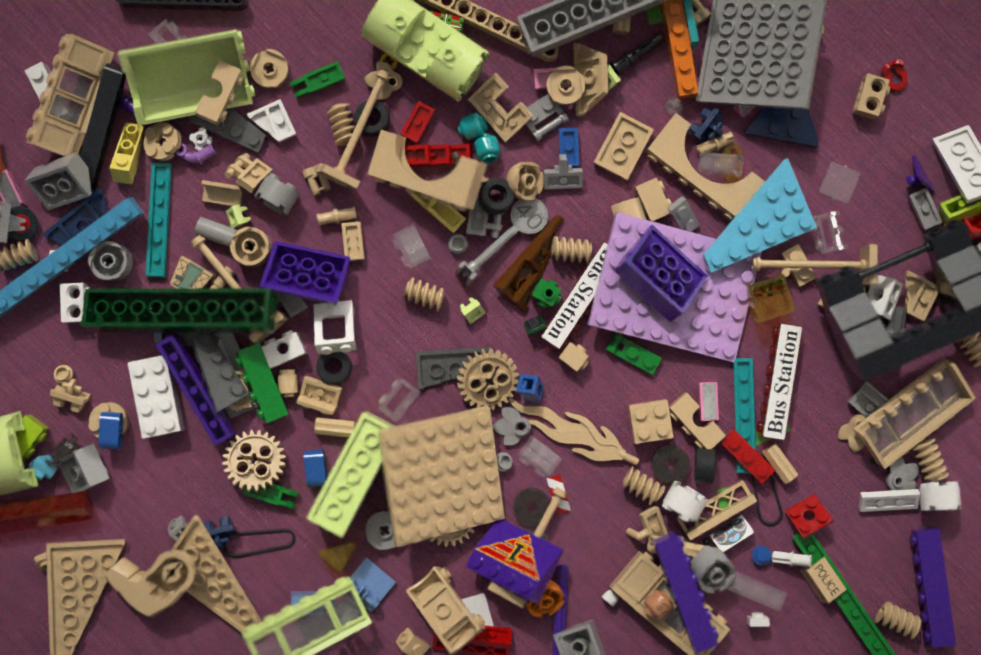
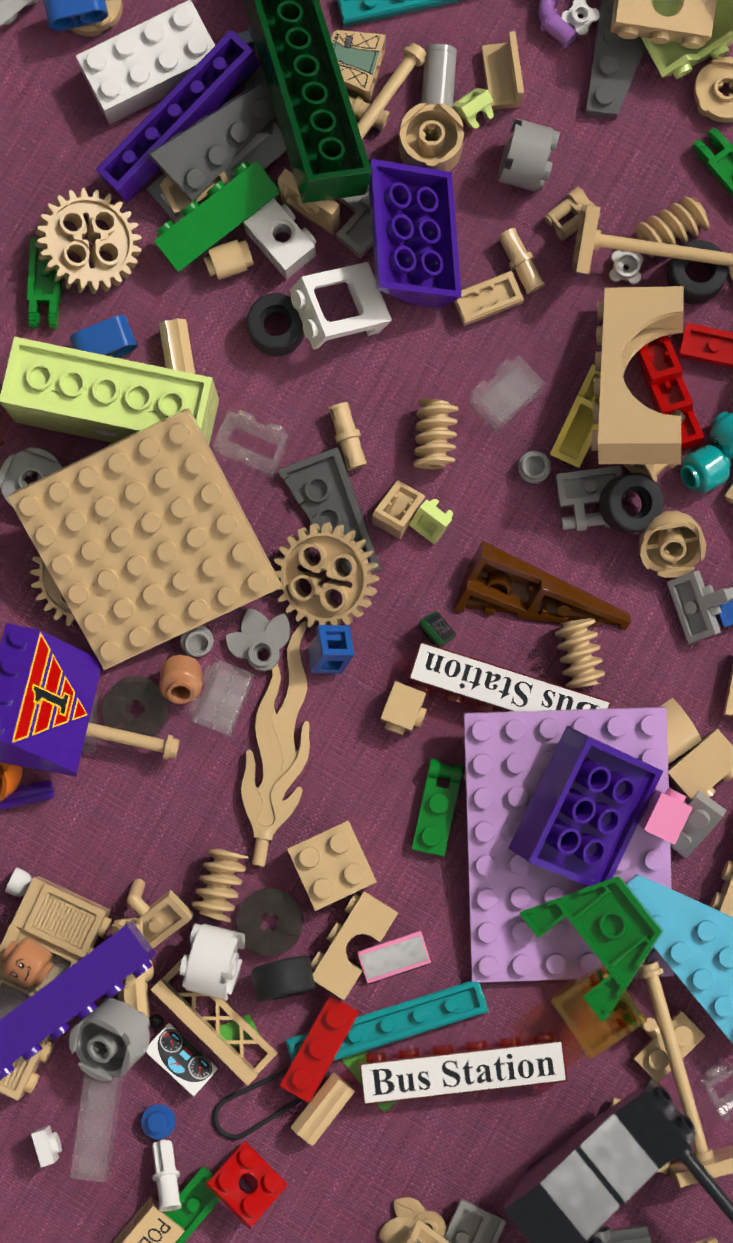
camera: 75 degrees right, 5 degrees down
tan plate [224,153,272,193] -> none
white wing [247,99,297,143] -> none
tan bracket [296,376,342,415] -> none
light grey piece [455,198,548,287] -> none
green brick [531,279,562,309] -> none
sticker [547,474,571,515] -> none
white brick [867,275,903,320] -> none
none -> nougat head [159,655,203,704]
none -> tan pin [328,402,367,471]
none -> tan slope [372,480,425,539]
none -> green wing [519,876,663,1022]
none -> white plate [609,250,643,284]
none -> bright pink brick [639,788,693,844]

